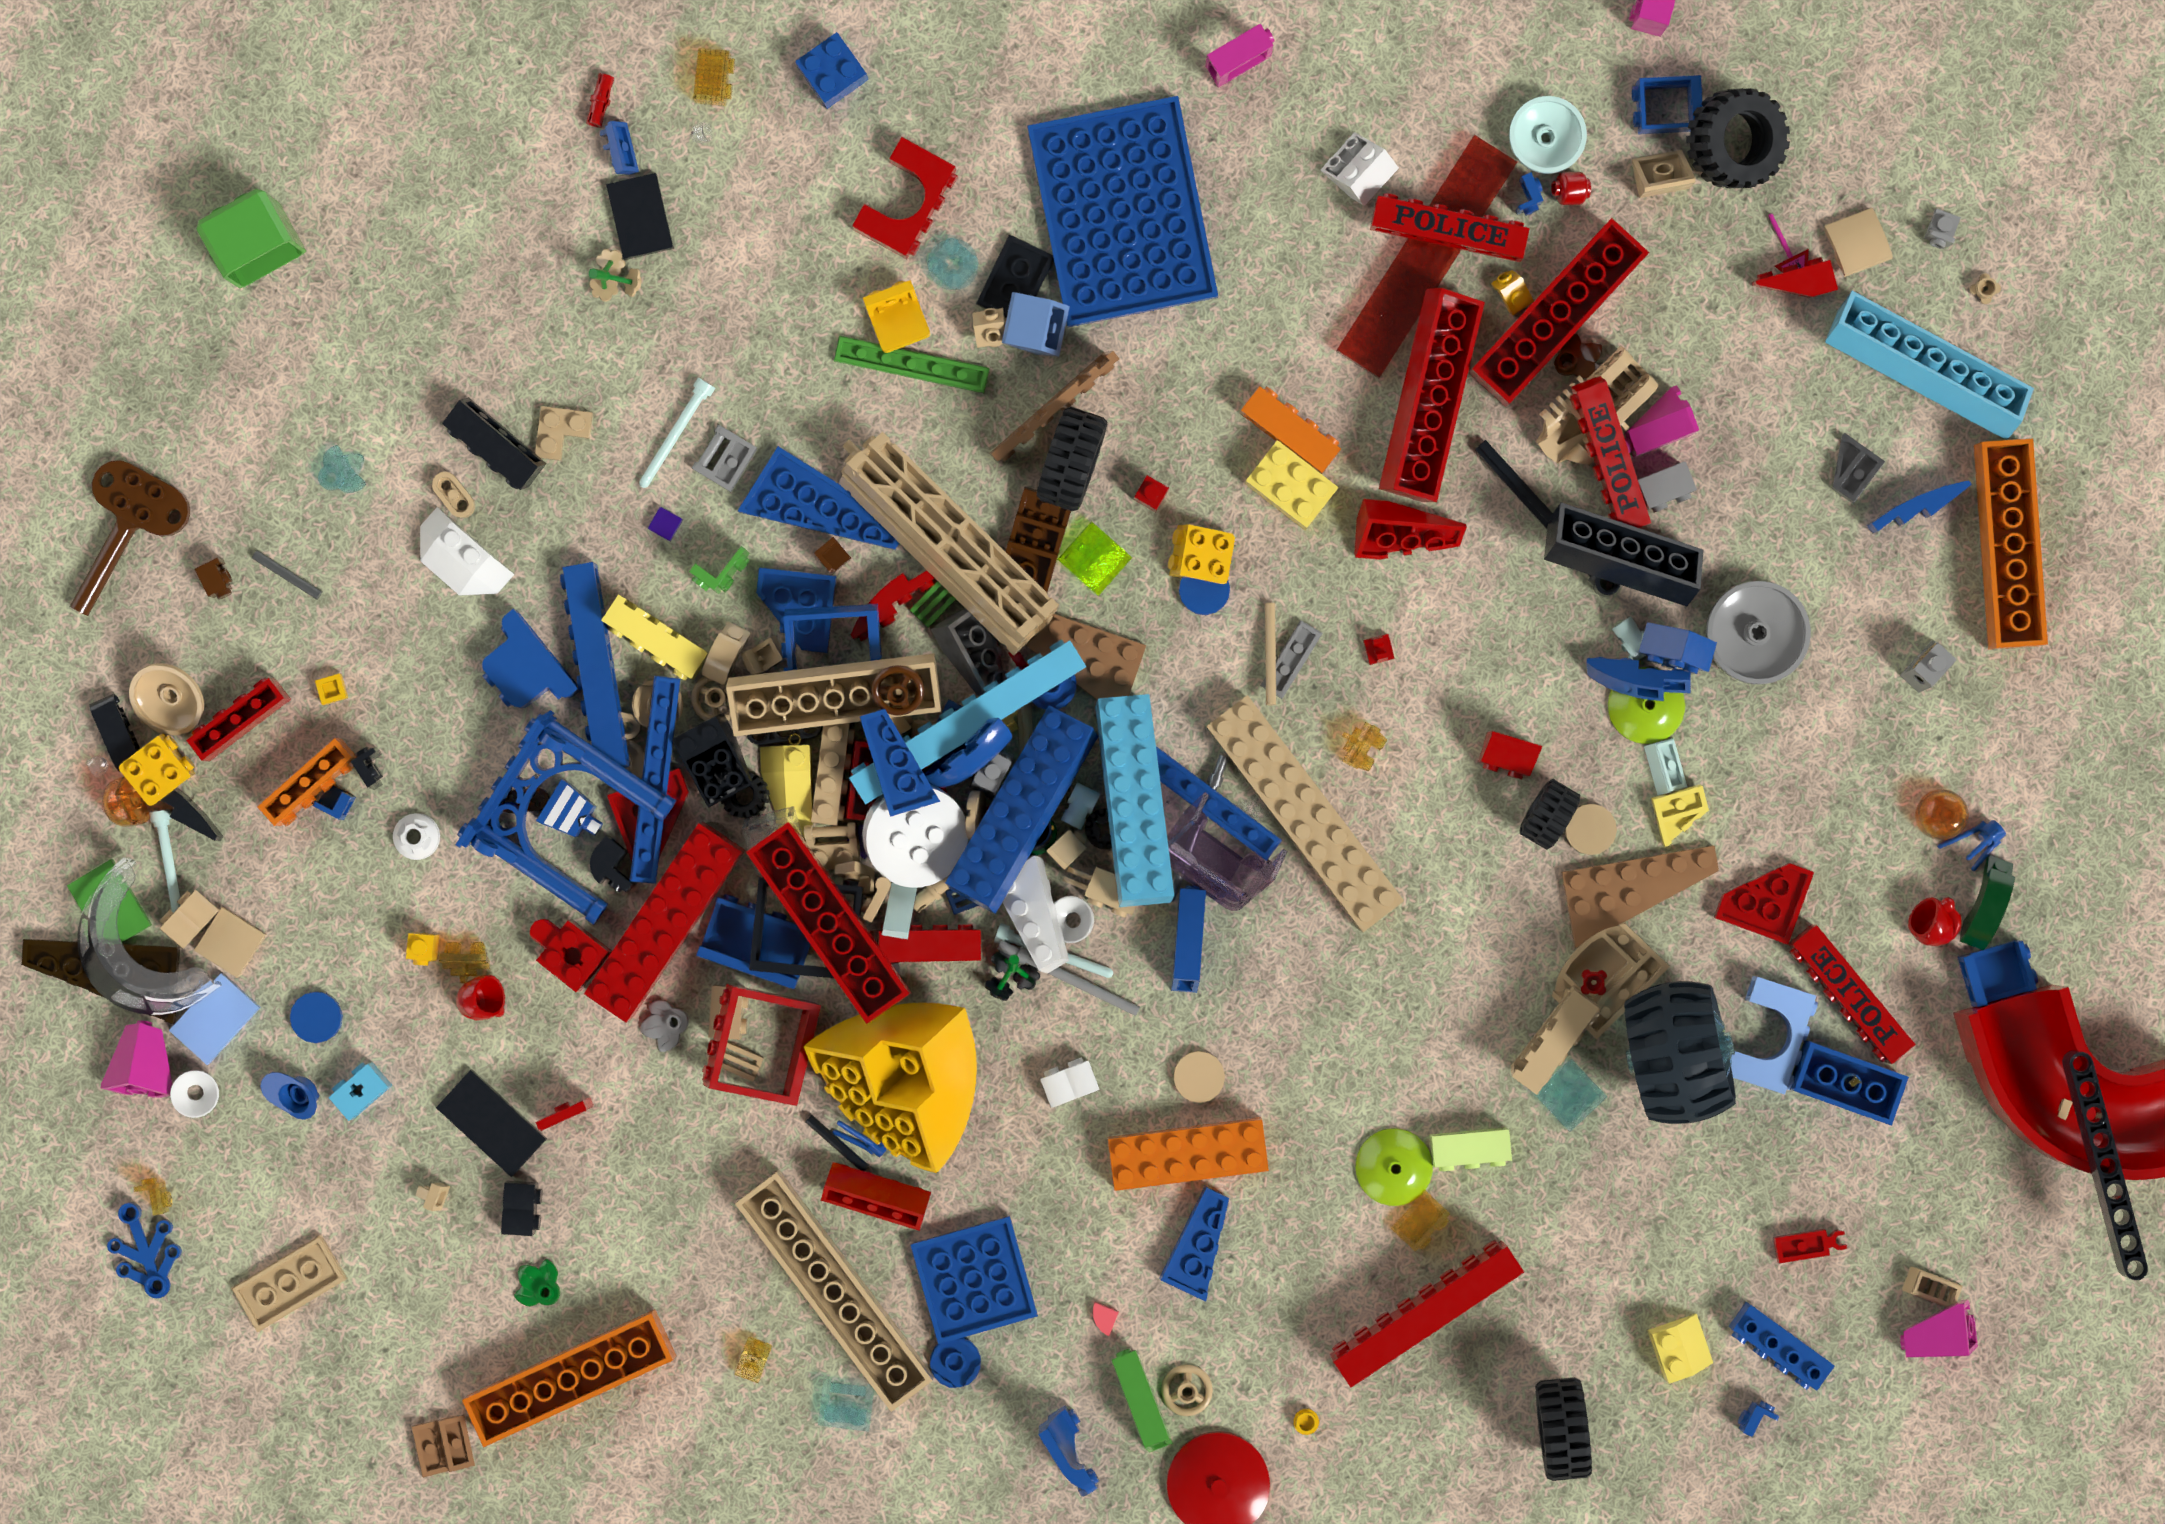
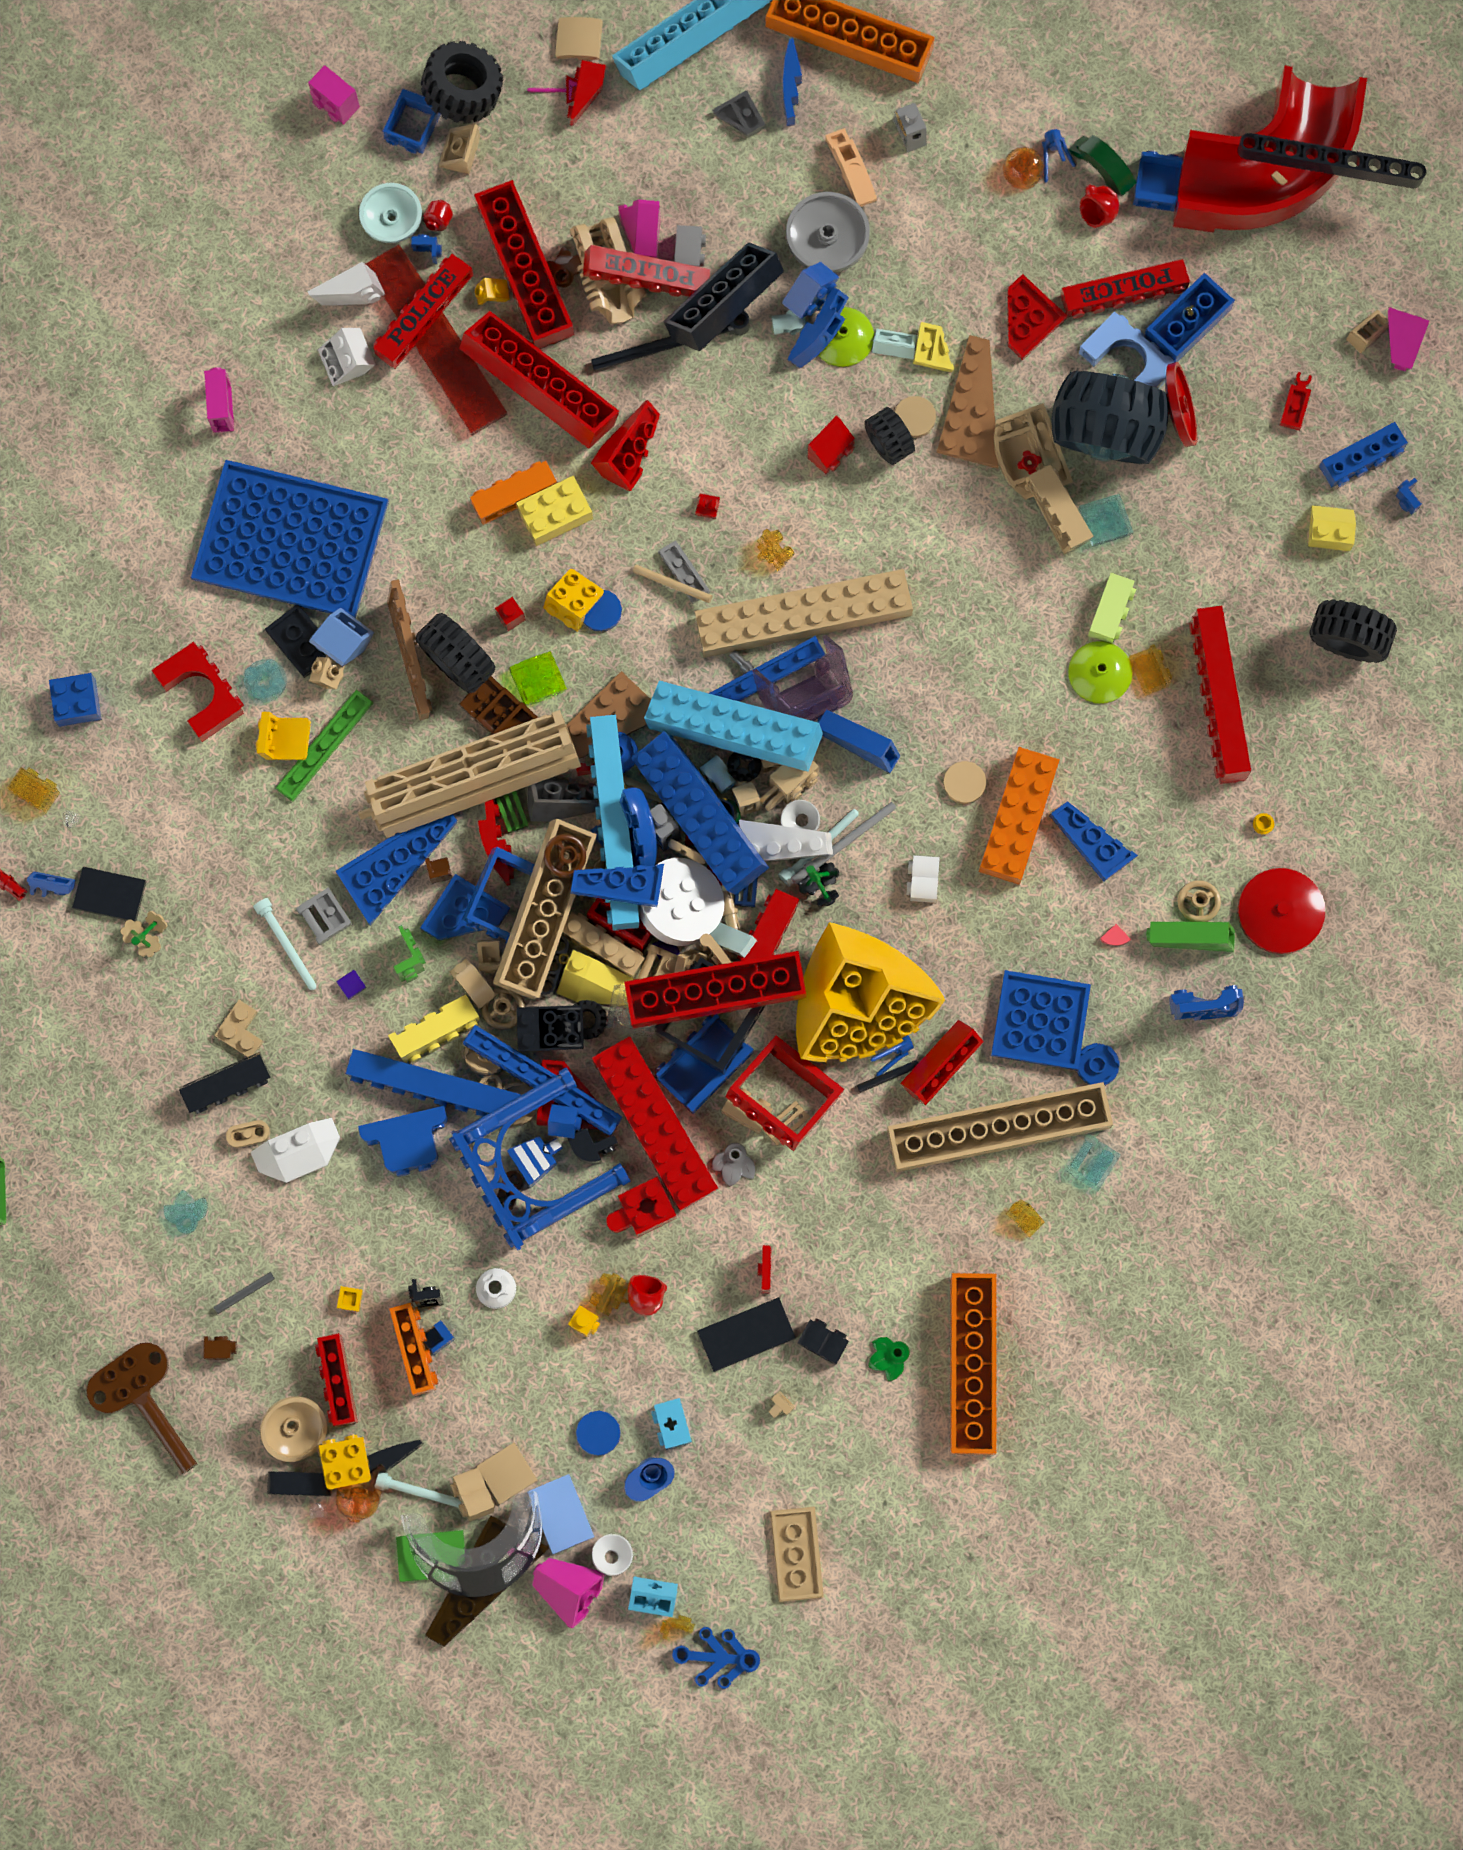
camera: 65 degrees left, 10 degrees down
medium nougat slope [411,1414,475,1478] -> none
none -> white slope [308,262,385,306]
none -> blue brick [548,1104,582,1139]
none -> medium azure brick [628,1577,678,1617]
none -> light nougat slope [825,128,877,207]
none -> red dish [1165,362,1198,447]

